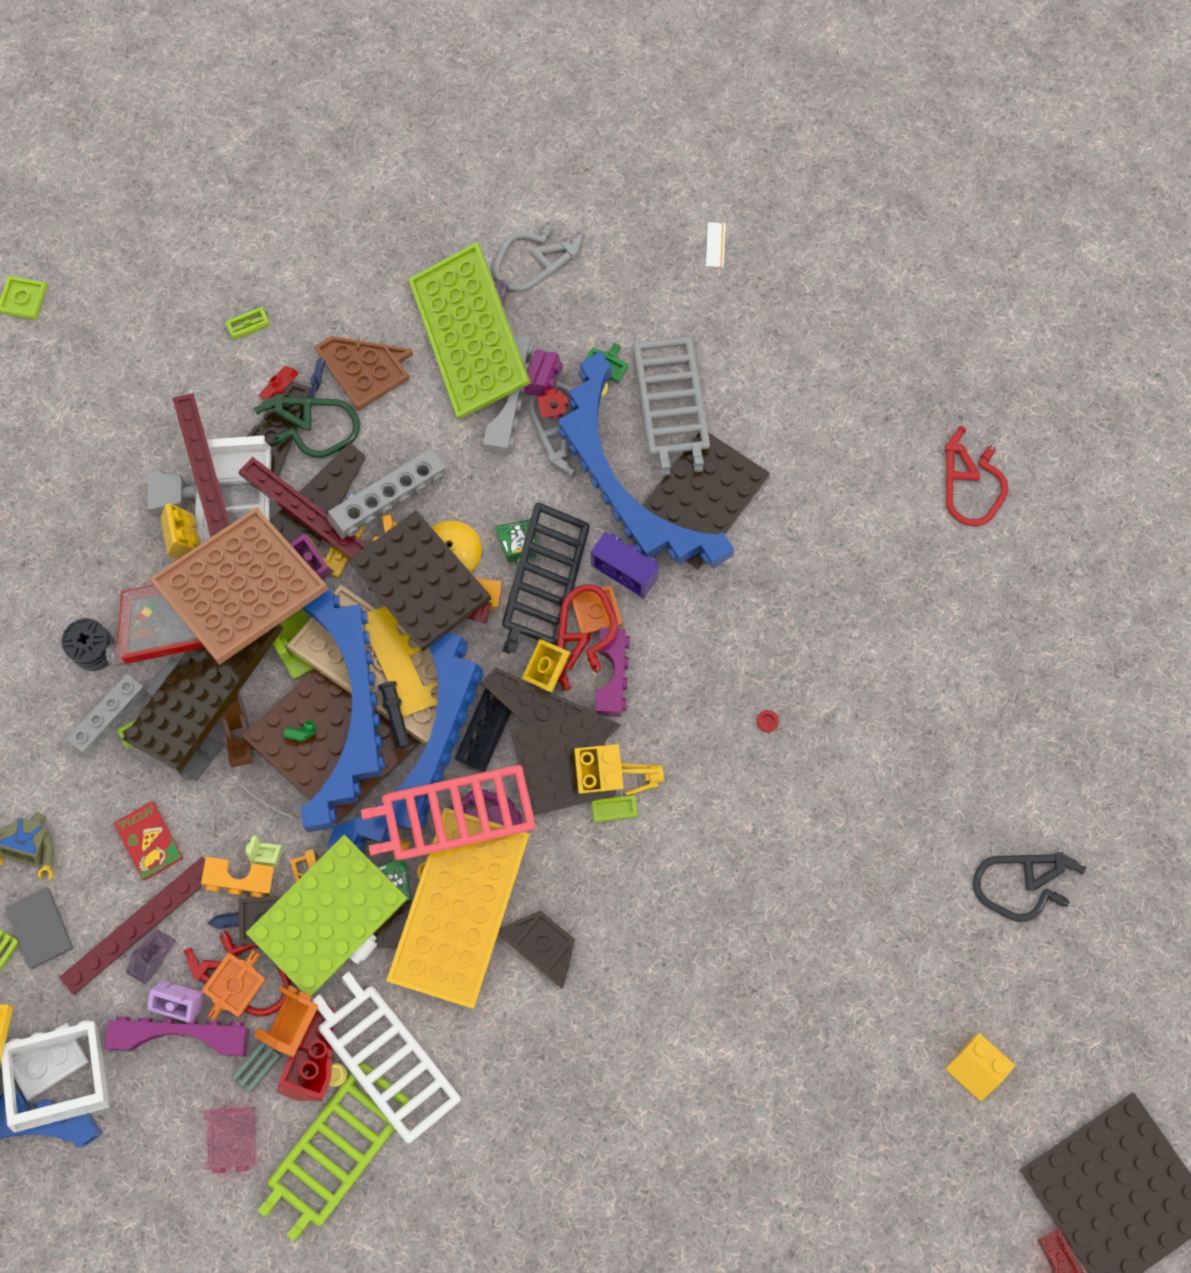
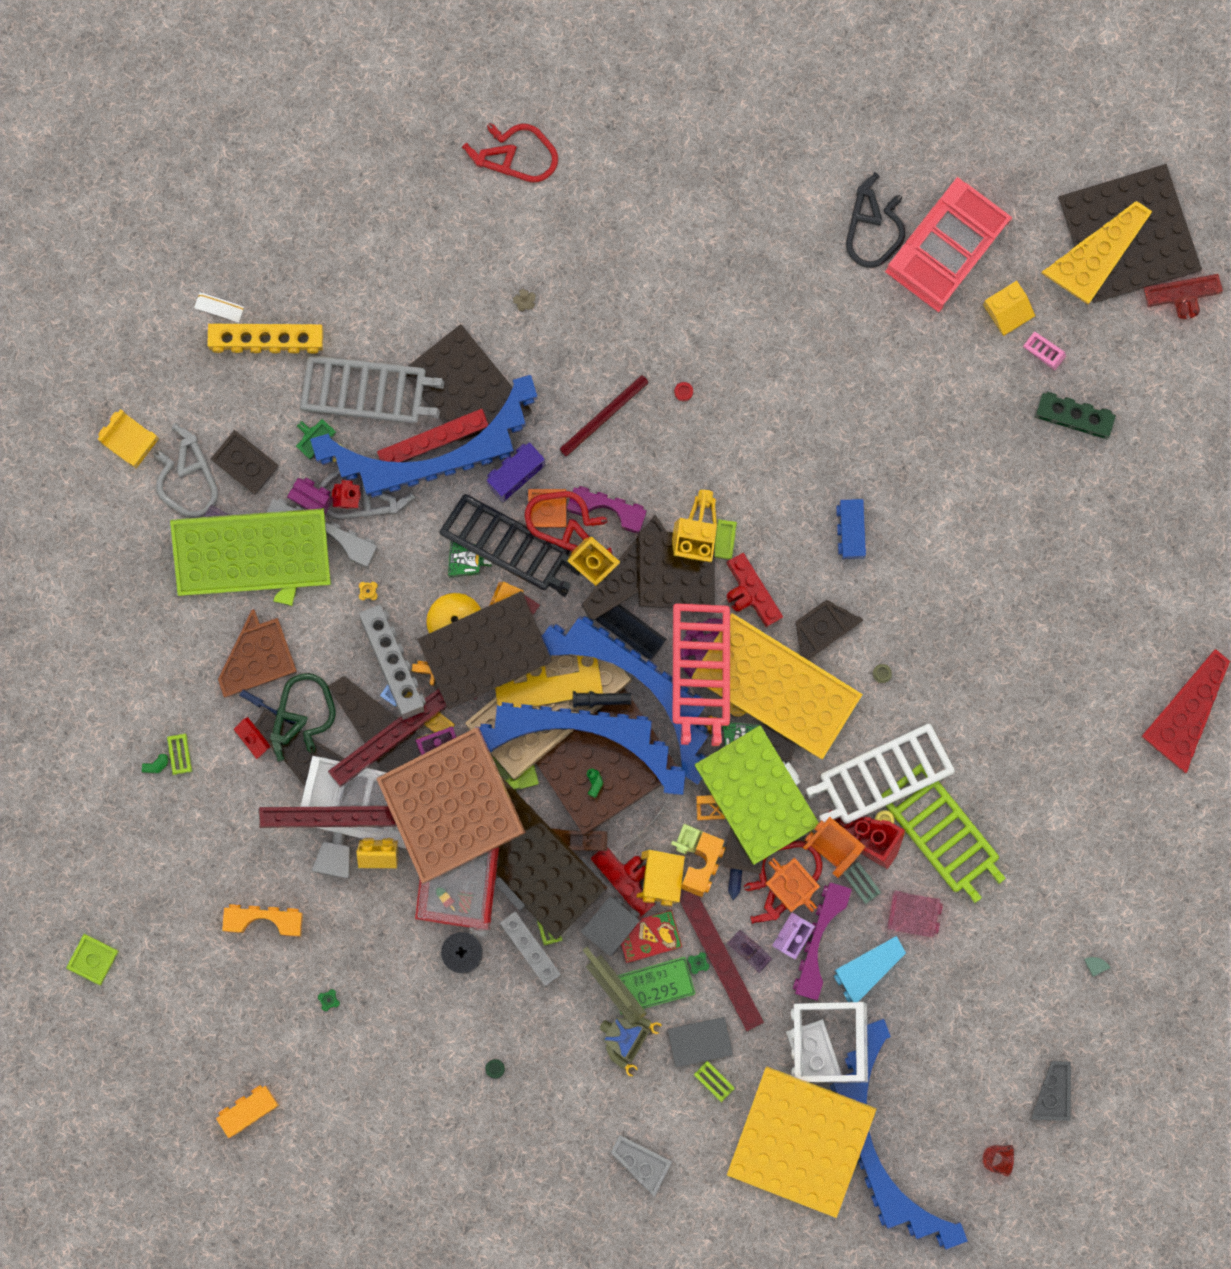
camera: 75 degrees left, 10 degrees up
none -> yellow panel [98,409,159,469]
none -> green arm [142,754,168,773]
none -> yellow brick [207,324,324,354]
none -> dark brown plate [211,430,279,495]
none -> light orange arch [222,904,303,937]
none -> lime tile [273,587,297,606]
none -> green plate [318,989,340,1011]
none -> yellow plate [359,582,378,601]
none -> red plate [377,409,489,463]
none -> dark tan plant [513,288,536,312]
none -> dark red axle [560,375,648,456]
none -> dark grey panel [581,895,642,957]
none -> olive fence [583,947,647,1026]
none -> red plate [590,847,656,917]
none -> bright green tile [617,957,695,1015]
none -> yellow panel [636,850,685,906]
none -> green plate [688,952,709,974]
none -> red plate [726,552,783,628]
none -> medium azure slope [833,936,906,1002]
none -> blue brick [836,499,866,559]
none -> olive plate [873,664,892,683]
none -> coral piece [885,177,1012,313]
none -> bright pink slope [1023,332,1066,371]
none -> dark green brick [1034,392,1116,440]
none -> yellow wing [1041,201,1152,305]

